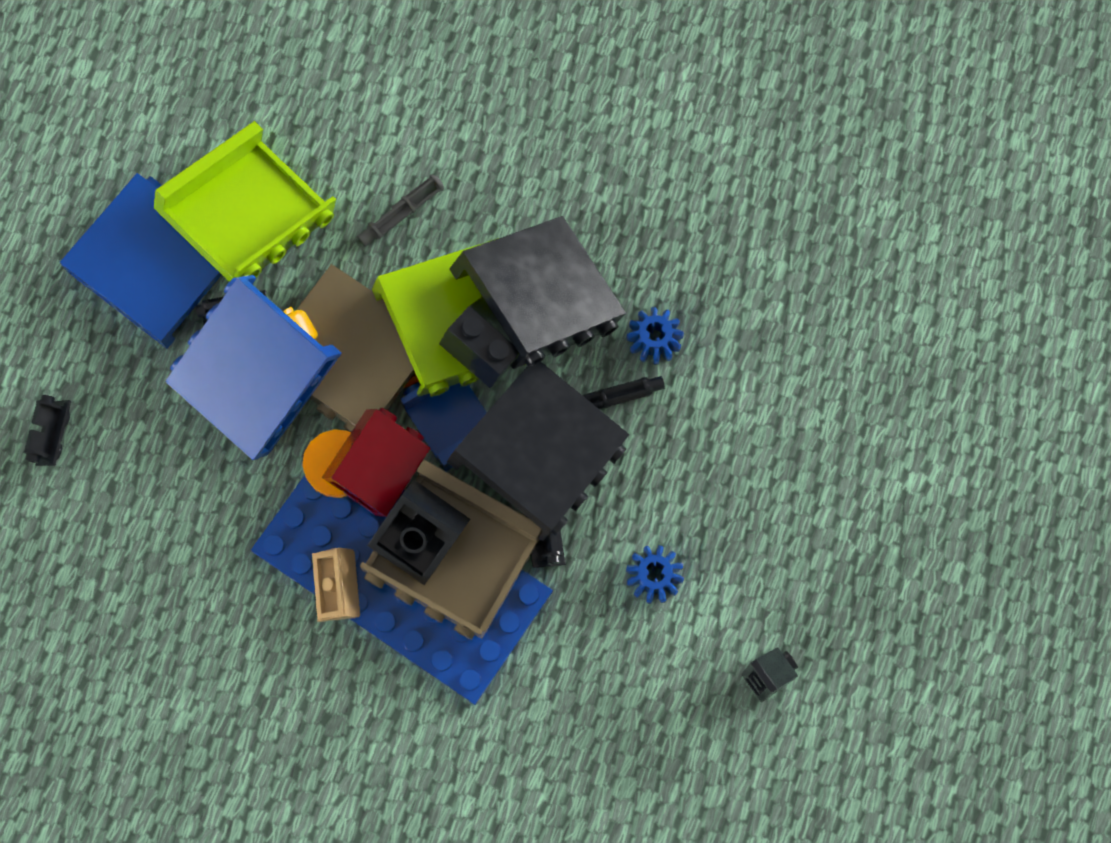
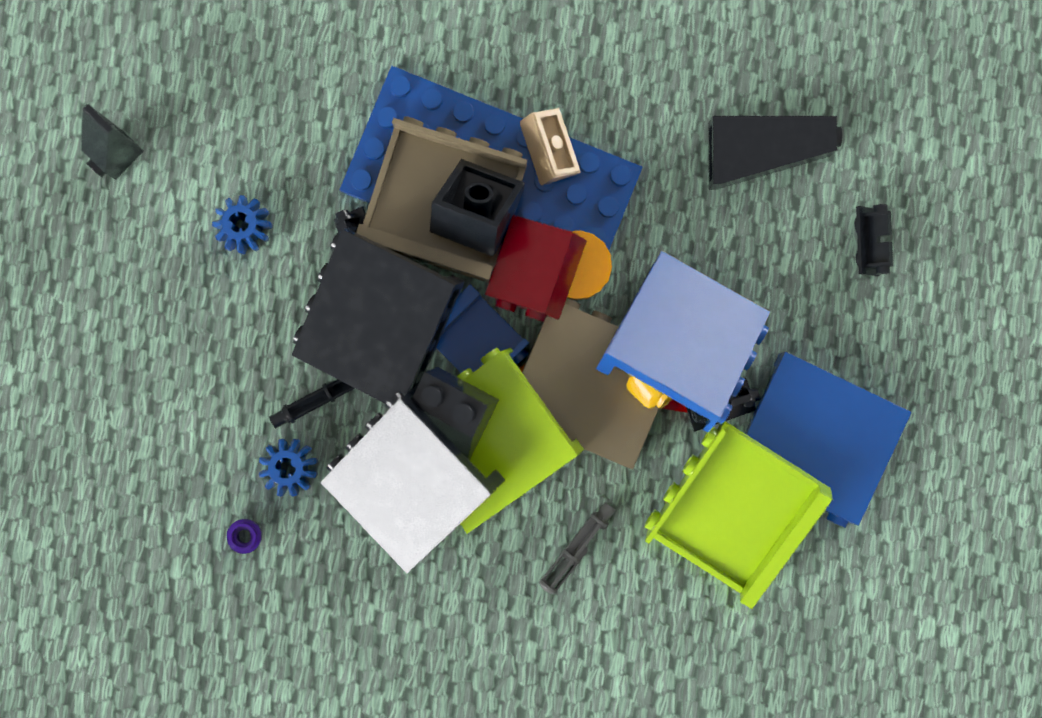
camera: 165 degrees right, 10 degrees up
none -> dark purple plate [227,519,262,554]
none -> black slope [708,116,842,190]

